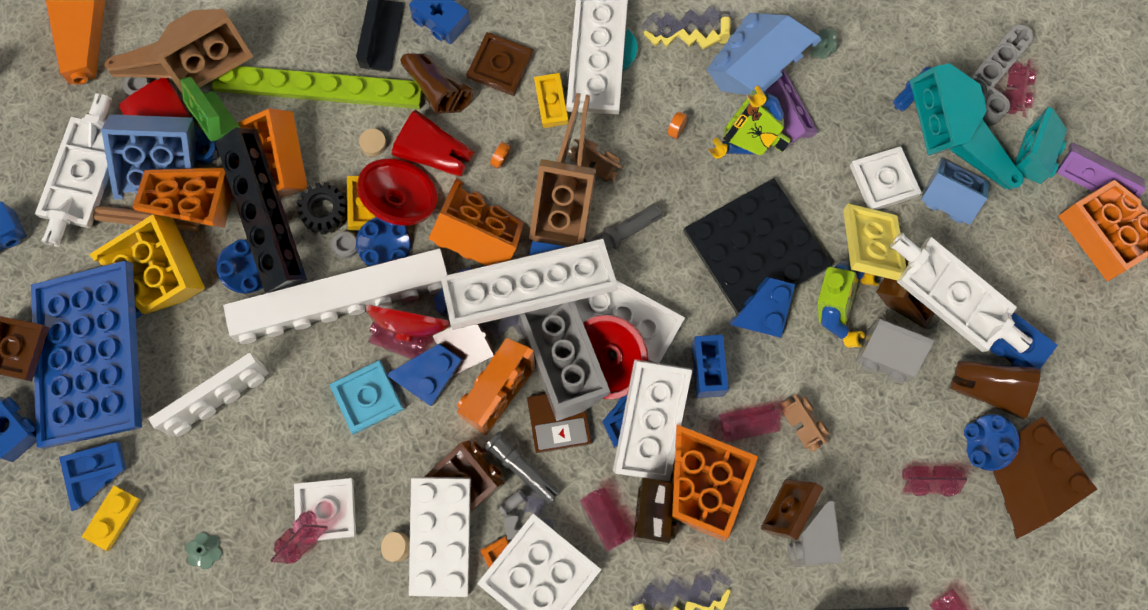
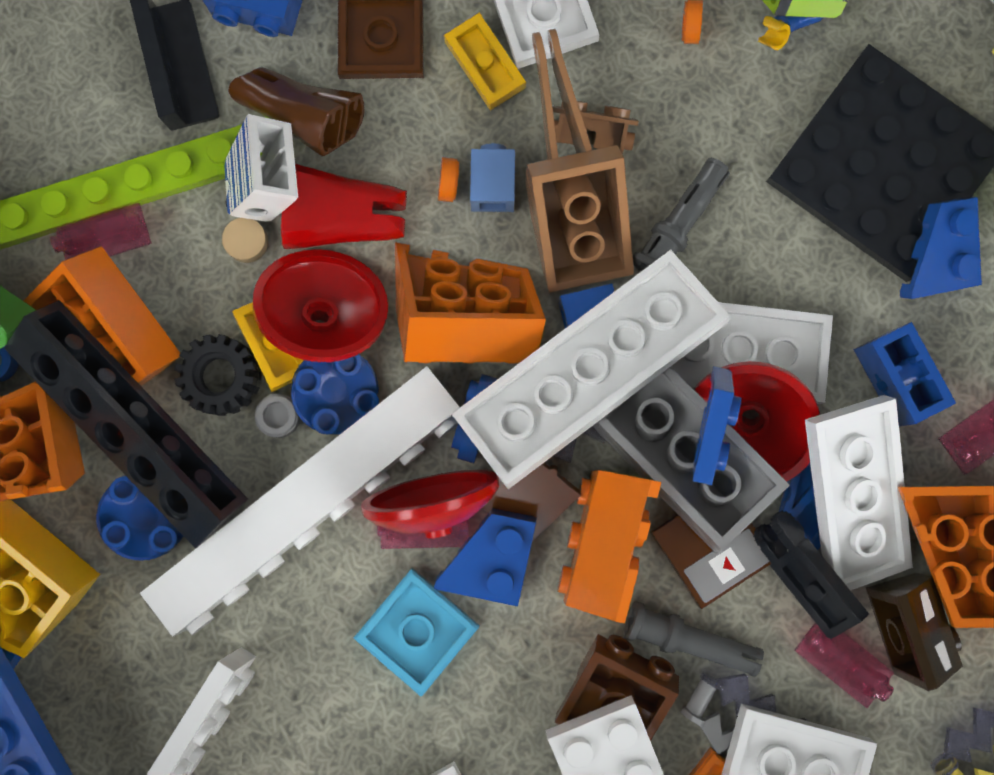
camera: 15 degrees left, 10 degrees up
none -> clear pink hinge [50,203,152,260]
none -> white torso [224,114,298,222]
none -> medium blue brick [470,143,515,212]
none -> blue wing [693,366,741,485]
none -> black hinge [753,510,869,639]

